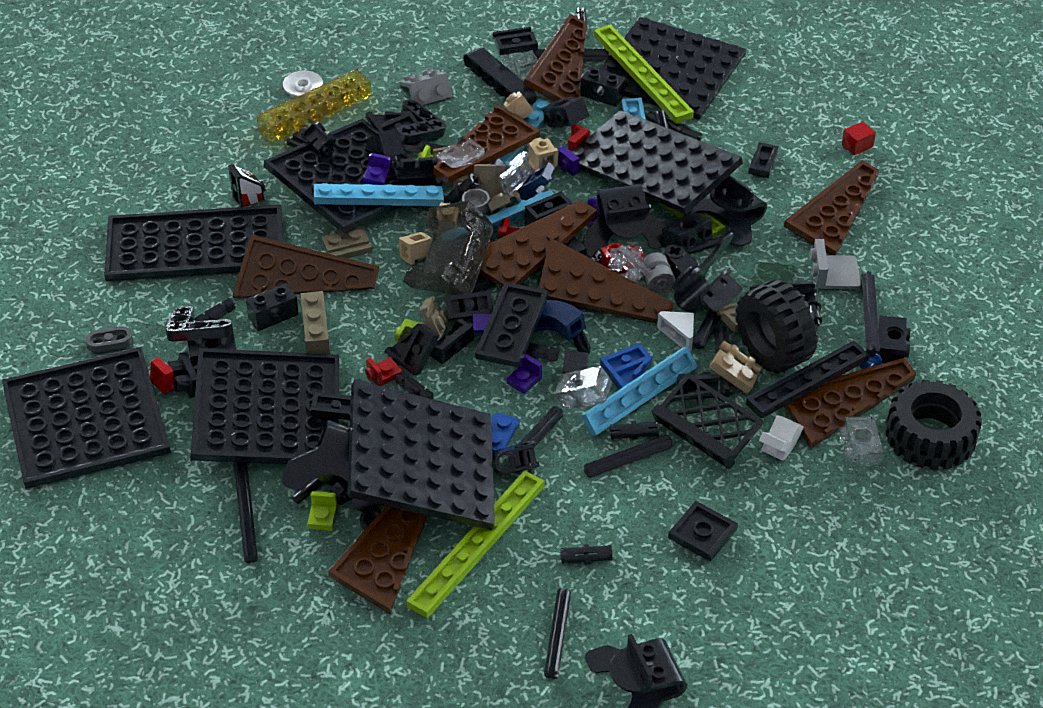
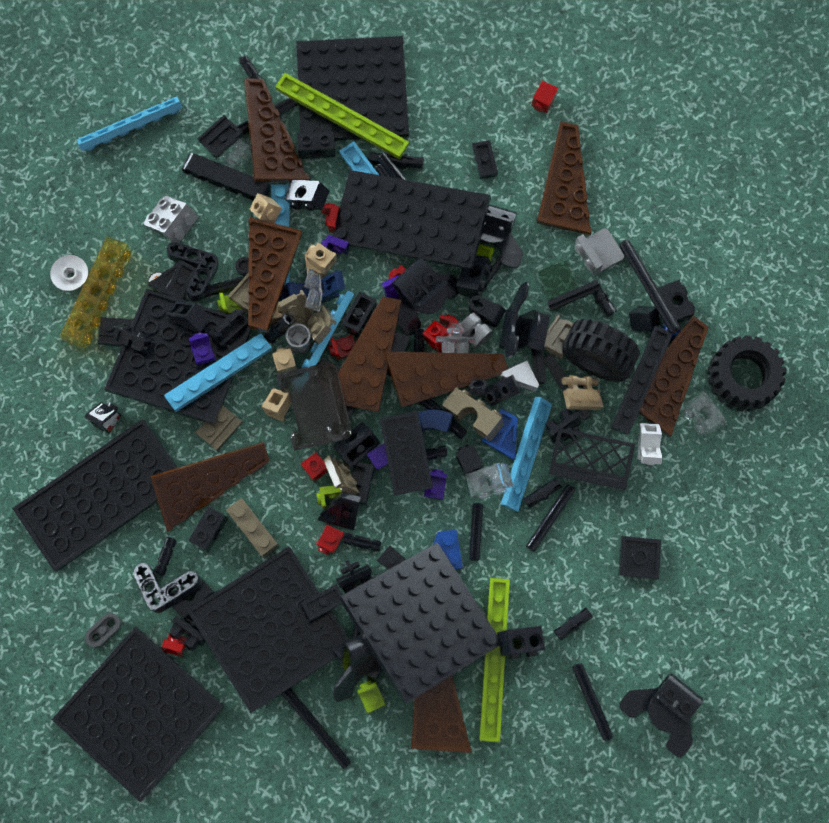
camera: 30 degrees left, 30 degrees up
clear slope [437,139,485,168] -> none
black piece [492,441,540,473] -> none
none -> medium azure plate [77,97,182,151]
none -> red brick [301,452,328,483]
none -> dark tan arch [442,388,504,442]
none -> black tile [469,379,488,395]
none -> black hips [484,375,522,406]
none -> black brick [497,626,545,659]
none -> black panel [629,306,660,331]

